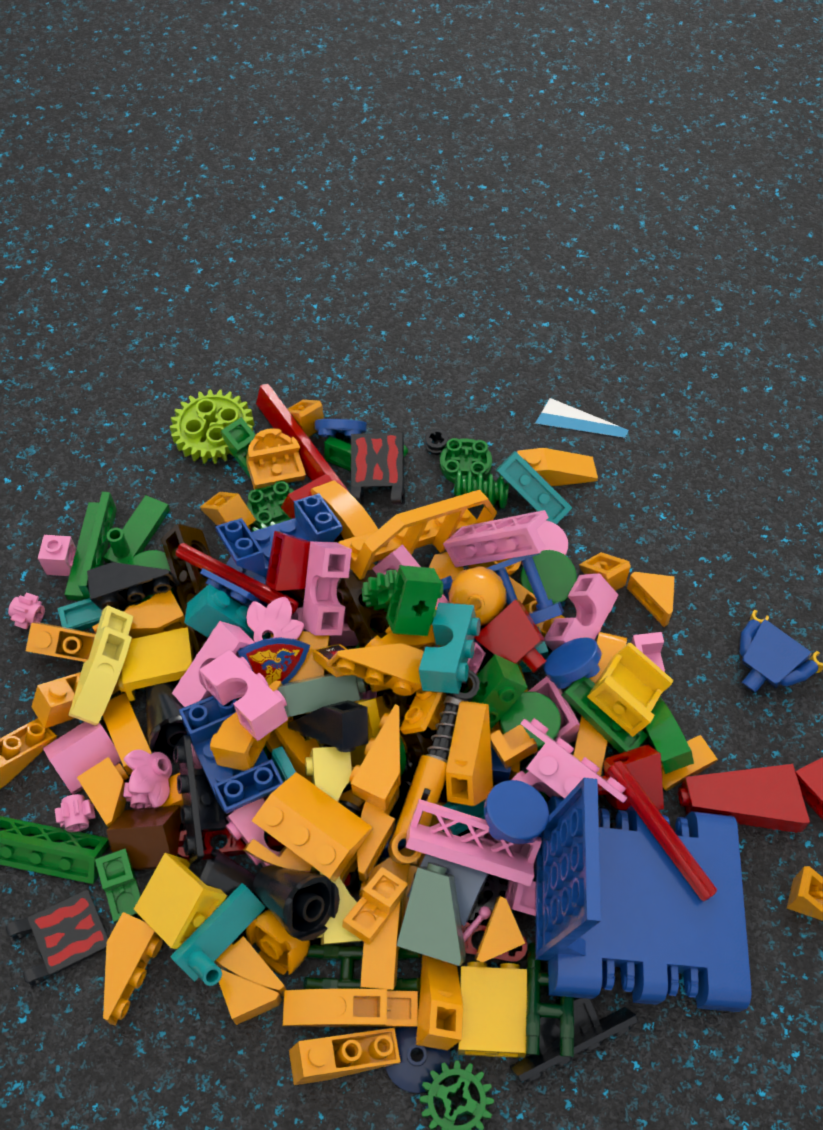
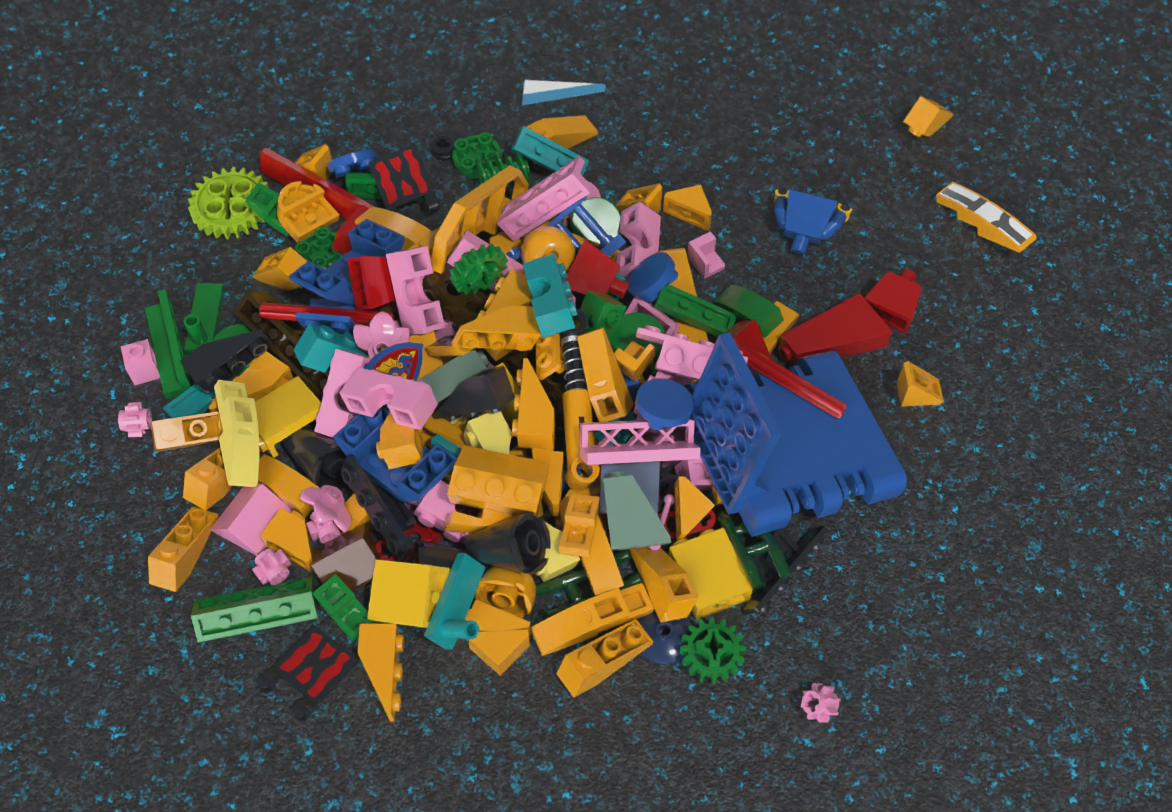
camera: 25 degrees left, 0 degrees up
green brick [386,565,443,636] -> none
yellow panel [587,643,673,737] -> none

